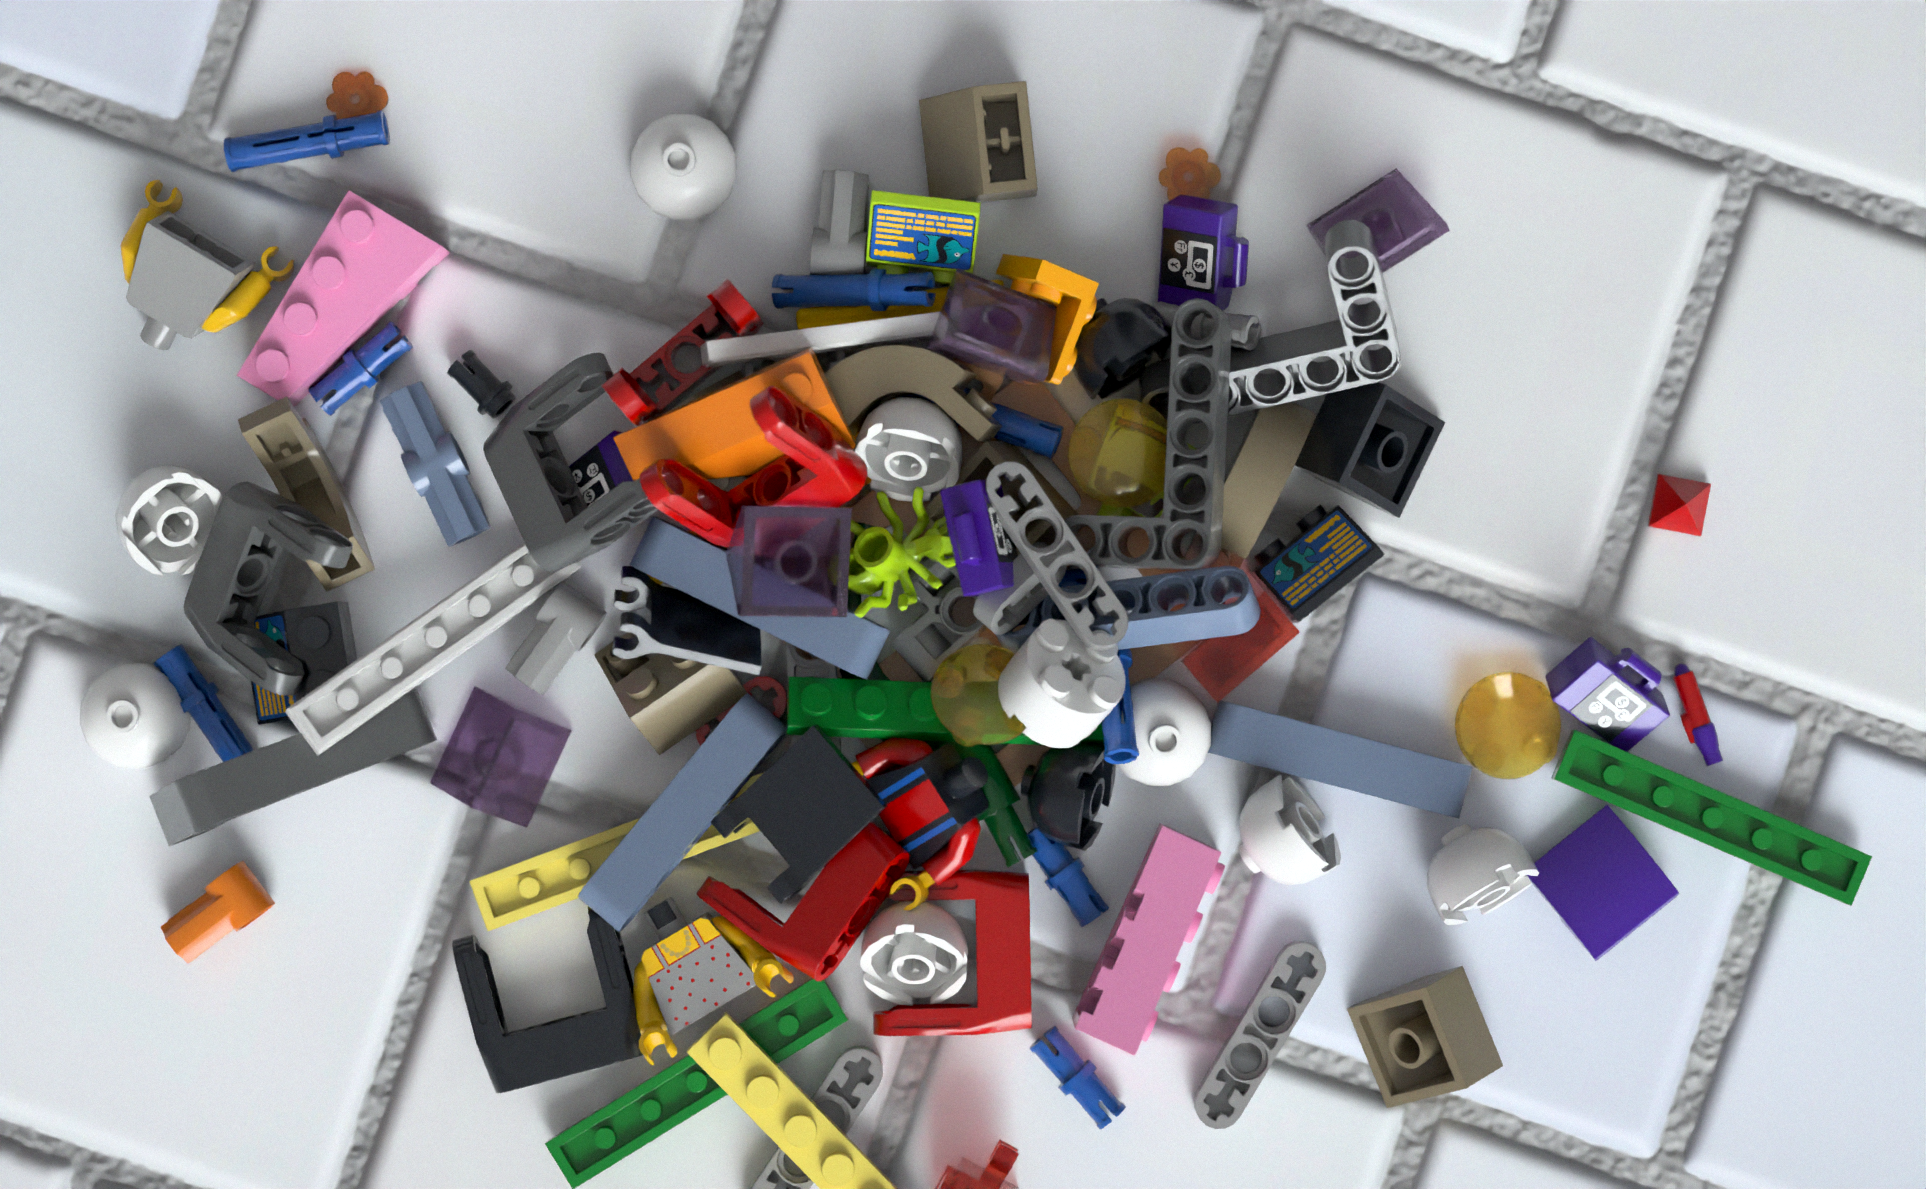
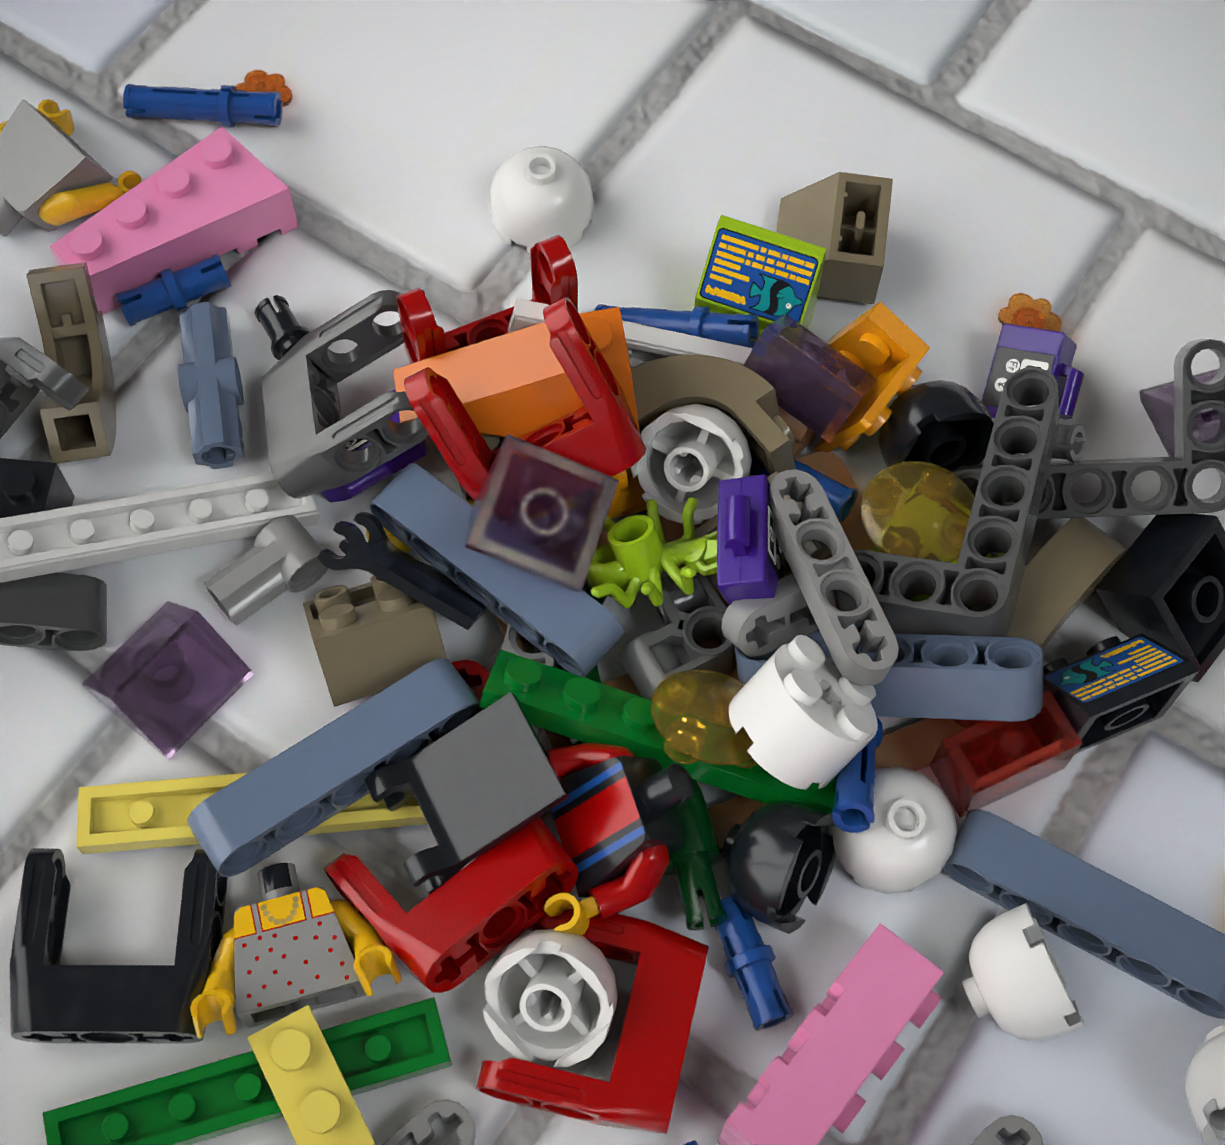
camera: 15 degrees right, 25 degrees down
light grey piece [810,170,869,275] -> none

